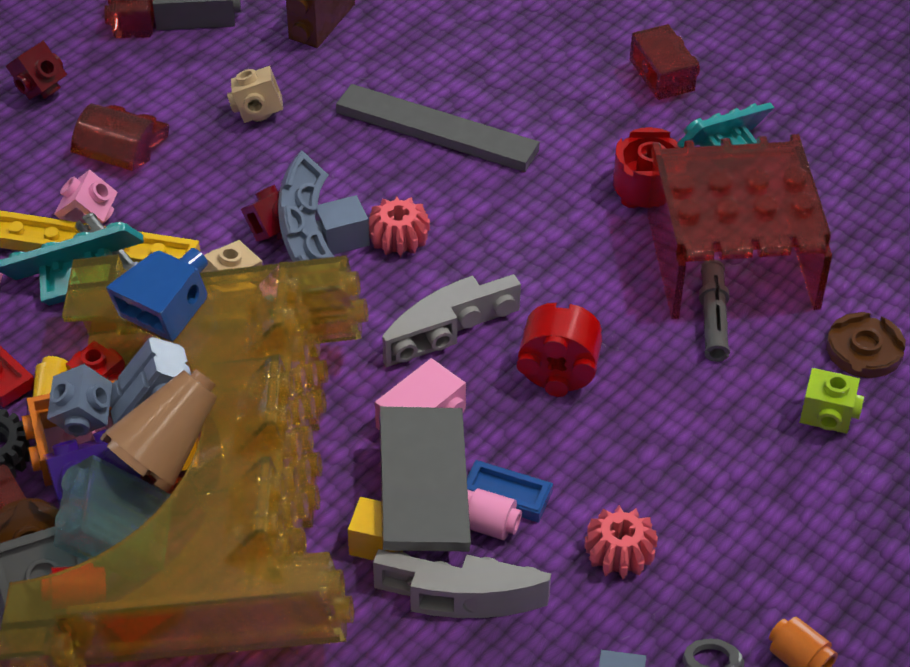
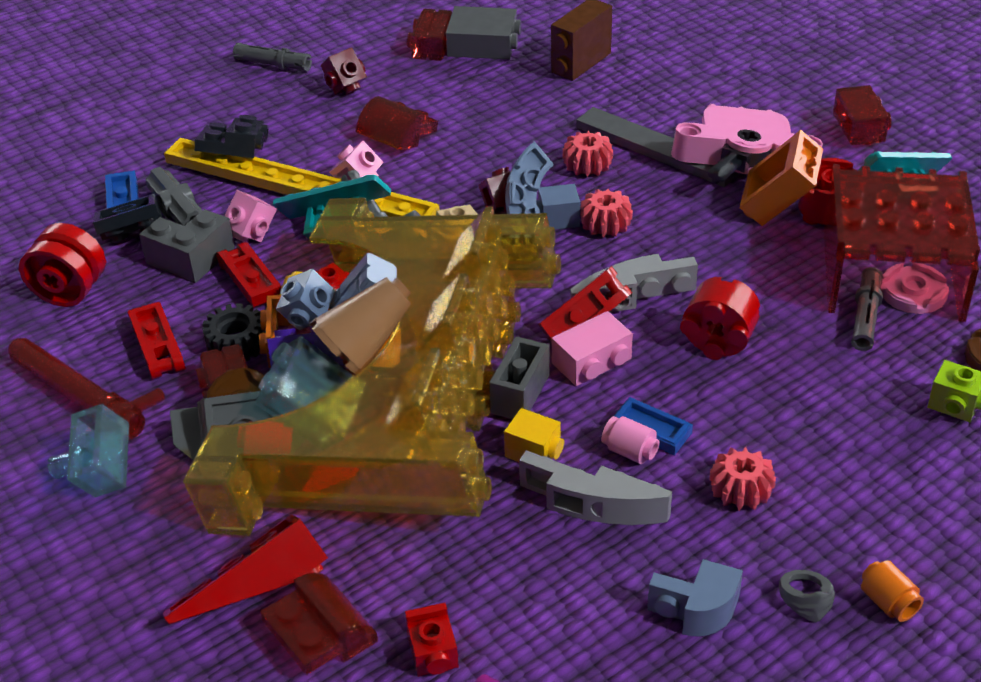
camera: 15 degrees right, 5 degrees down
blue torso [106,248,208,342] -> none
tan brick [227,66,283,123] -> none
dark grey tile [379,406,471,552] -> none
none -> dark grey brick [489,336,549,419]
none -> red plate [538,266,633,342]
none -> coral gear [563,131,613,177]
none -> bright pink piece [671,104,823,184]
none -> orange window [739,130,823,226]
none -> bright pink tile [880,263,949,314]

